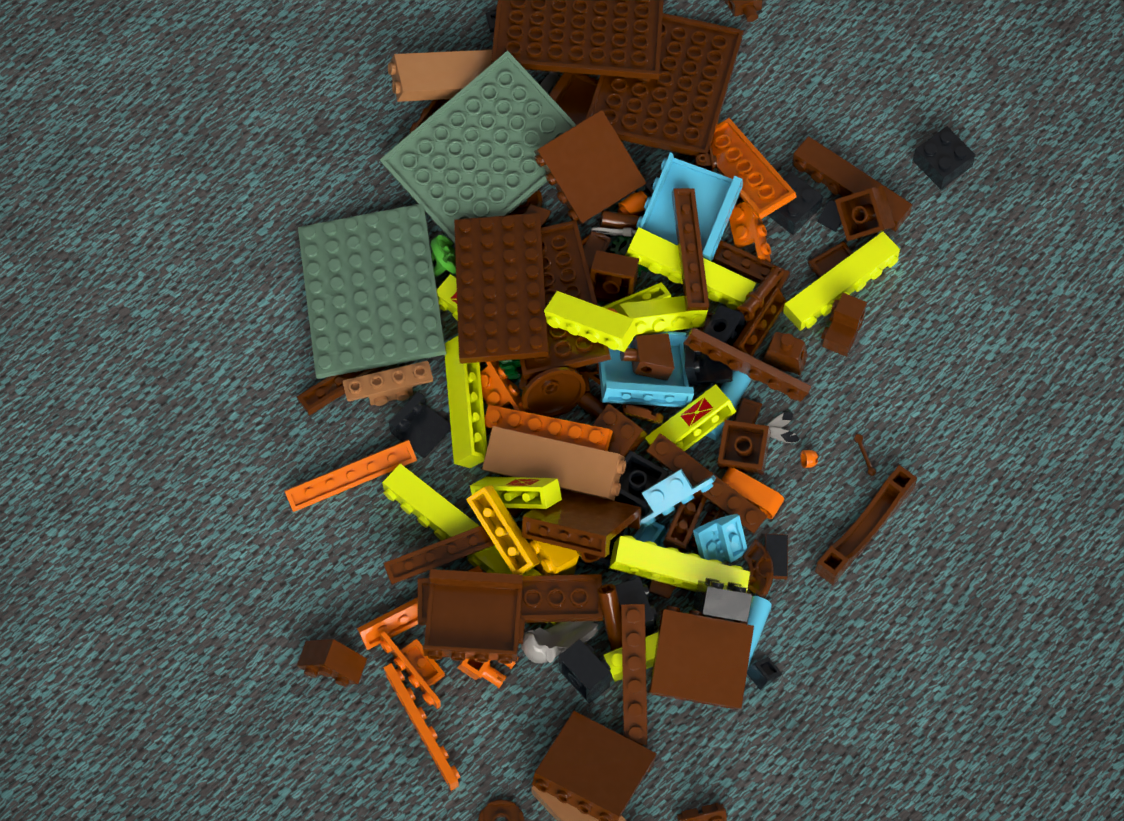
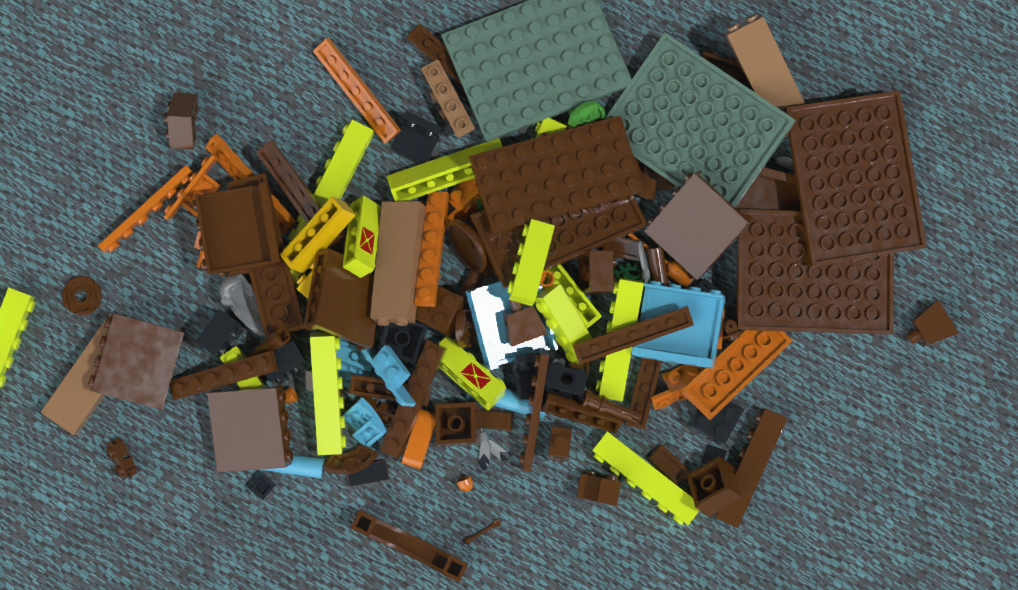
camera: 80 degrees right, 20 degrees up
brick [693,578,753,622] -> none
black brick [913,126,976,190] -> none

